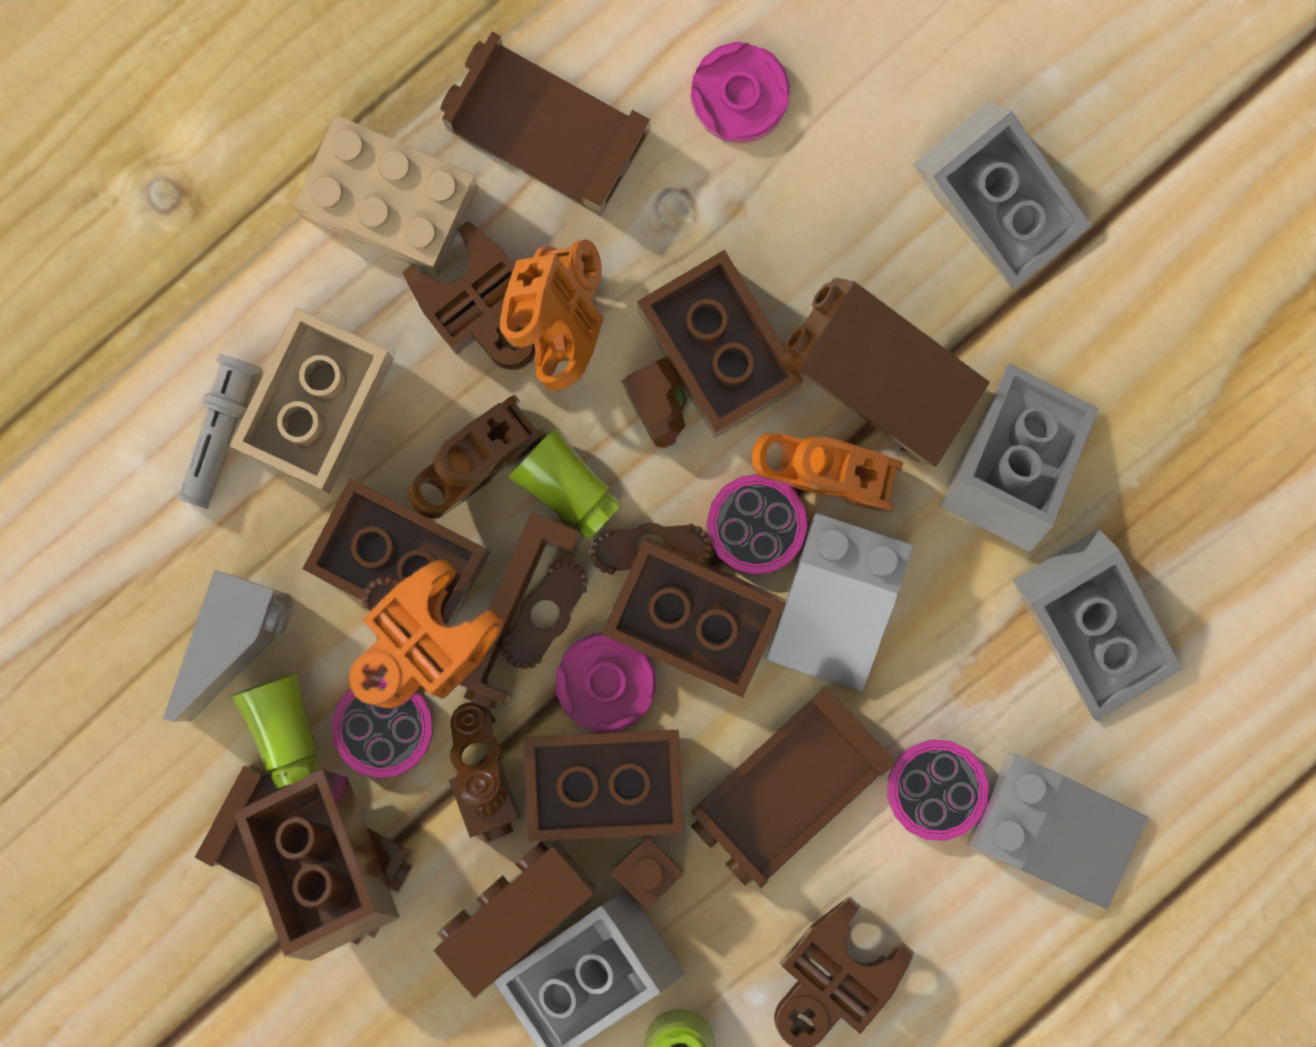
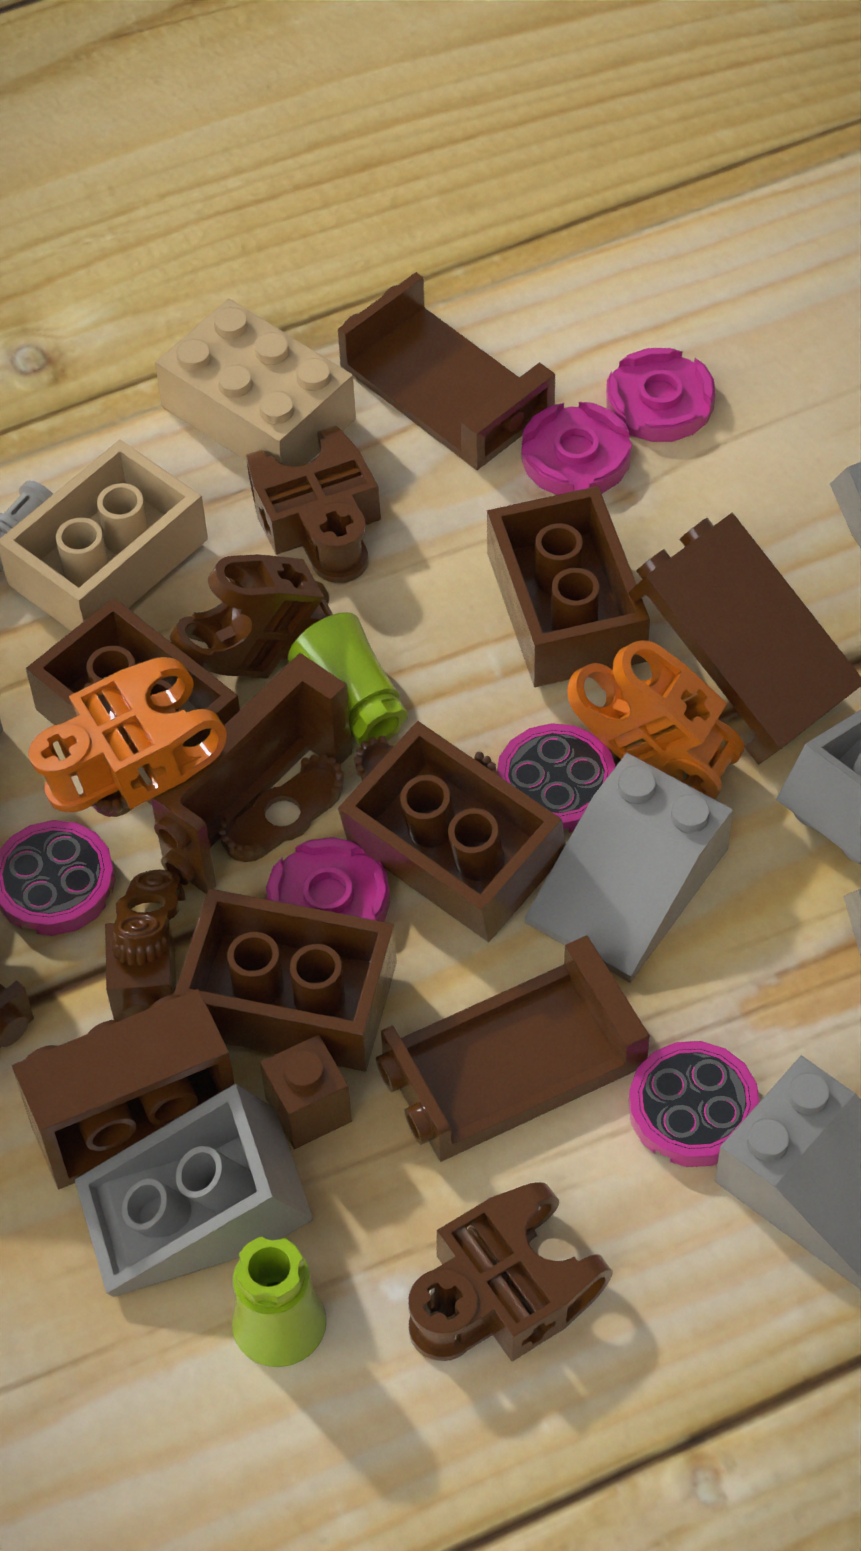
camera: 15 degrees right, 30 degrees down
orange piece [500,239,604,391] -> none
reddish brown rock [621,357,687,449] -> none
none -> dark pink tile [521,402,632,495]

